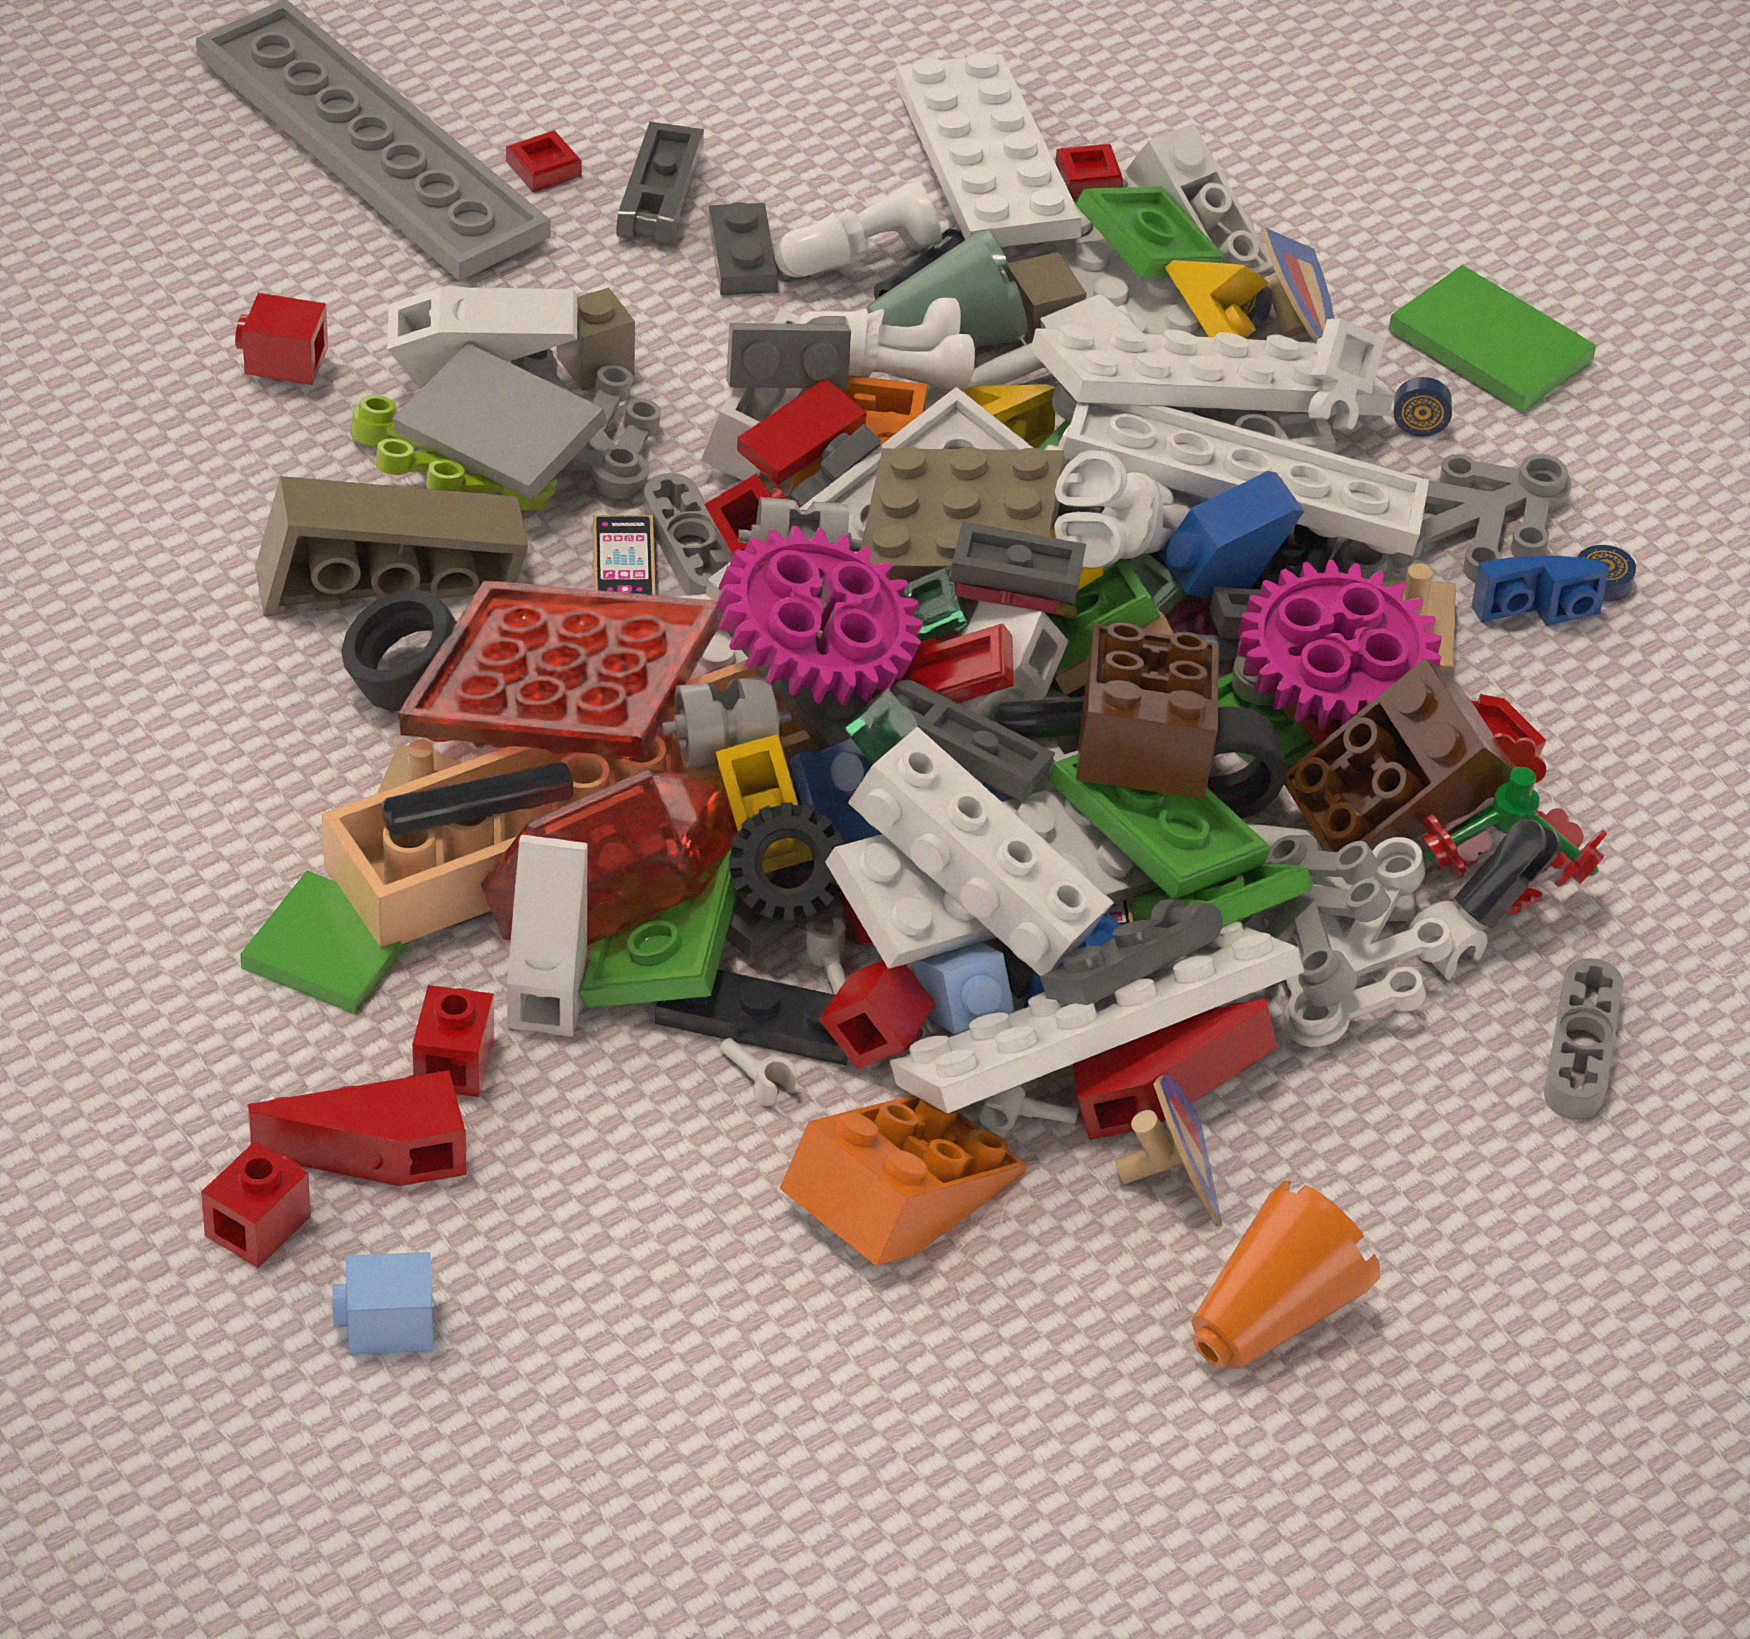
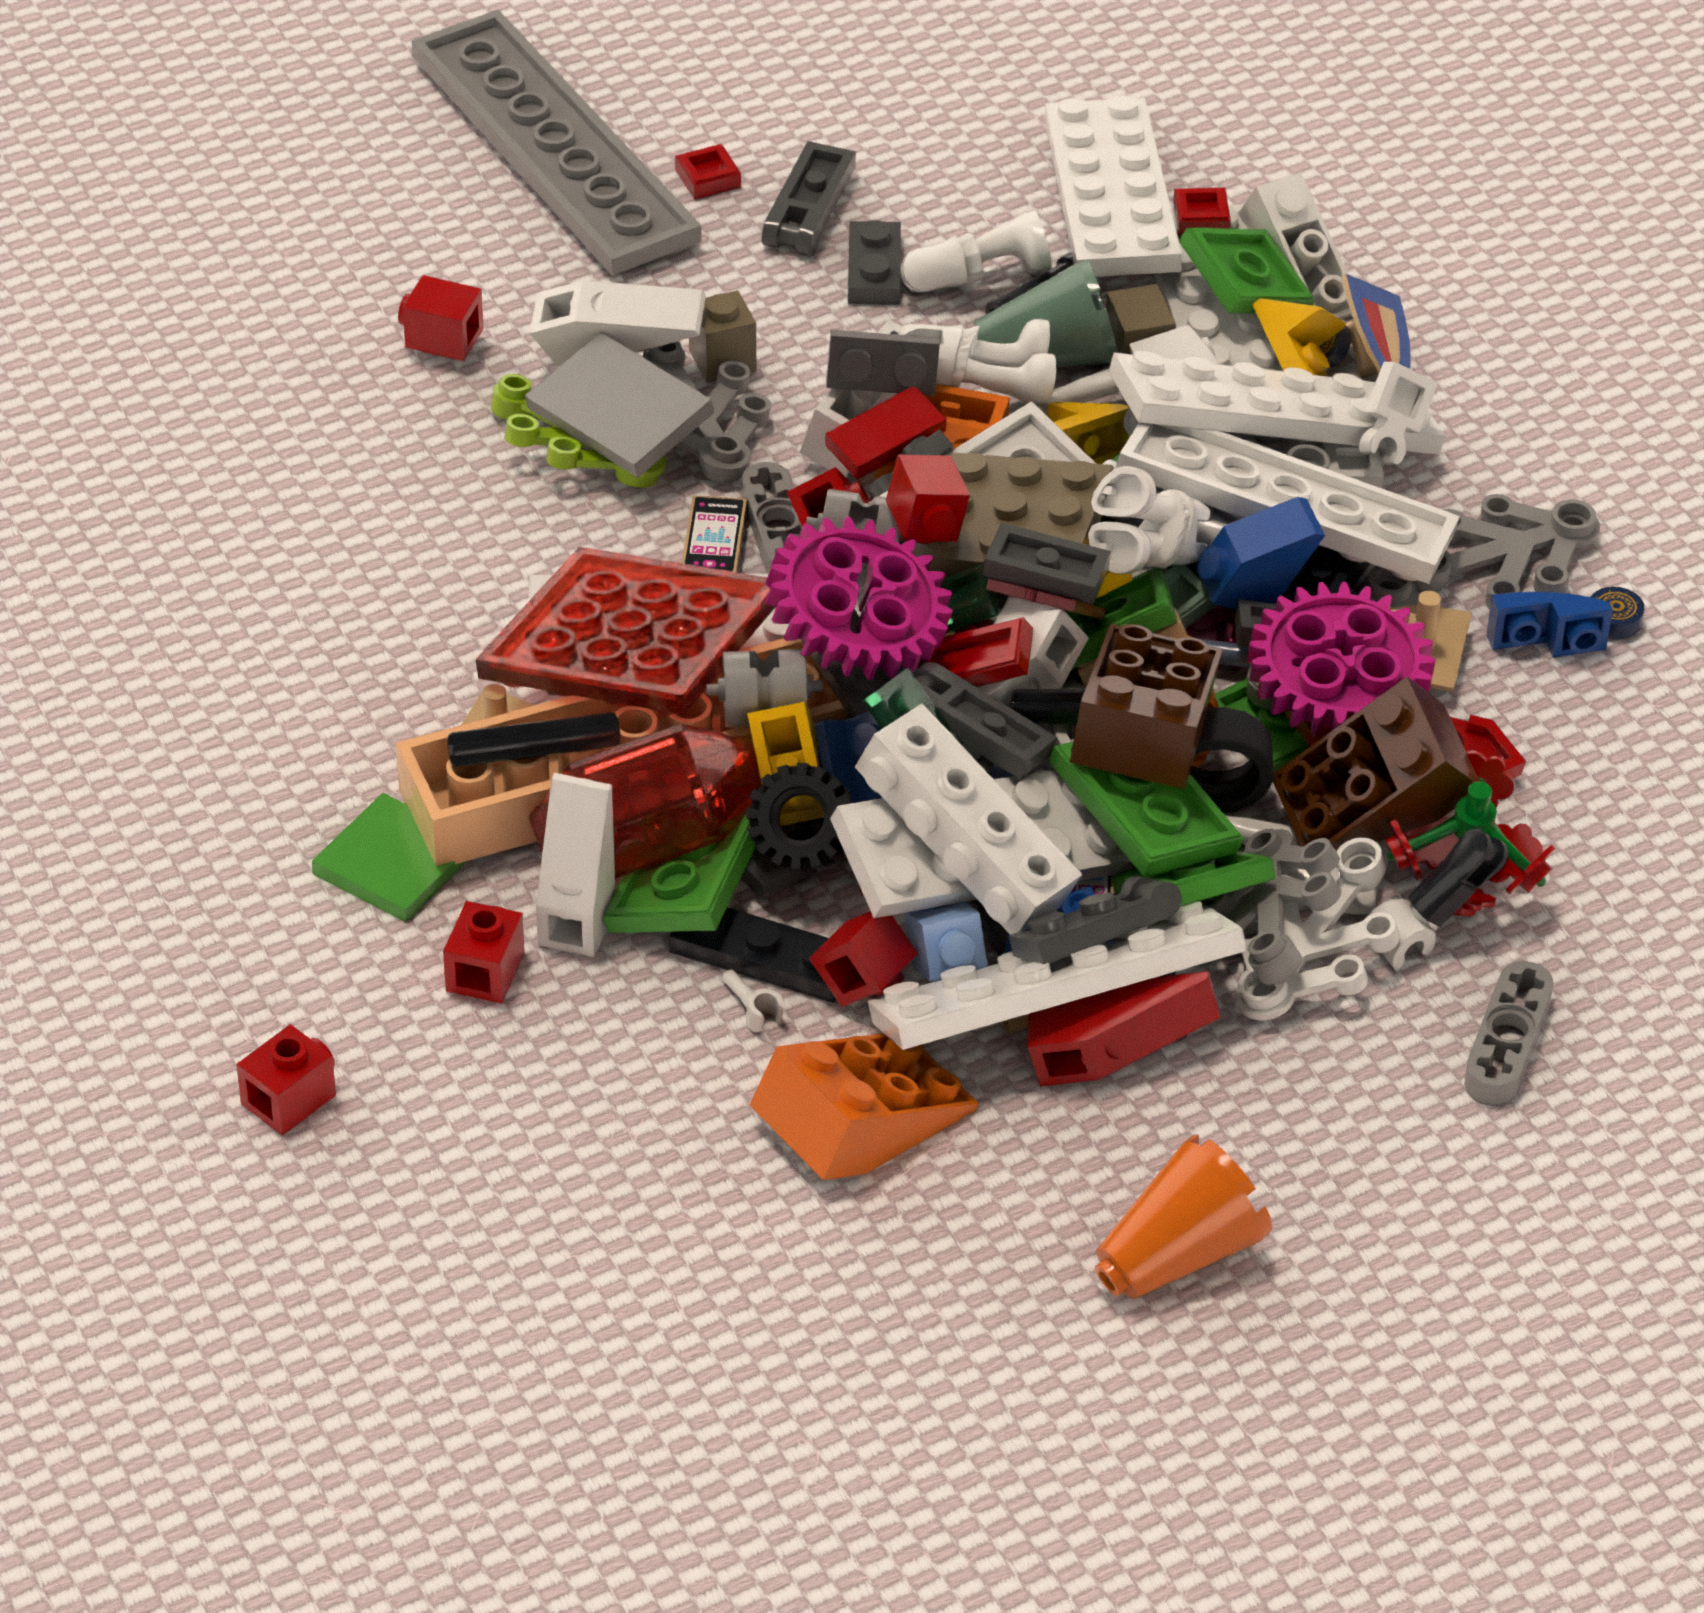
camera: 10 degrees right, 0 degrees up
red slope [247,1070,467,1186] -> none
dark tan wedge [255,476,528,616] -> none
light blue brick [332,1252,433,1354] -> none
black tyre [341,589,468,711] -> none
white hand [806,917,846,995] -> none
white hand [979,1085,1078,1131] -> none
tan shield [1115,1075,1222,1226] -> none
bright green tile [1389,265,1596,412] -> none
dark blue tile [1393,377,1452,437] -> none
none -> red brick [886,454,970,544]

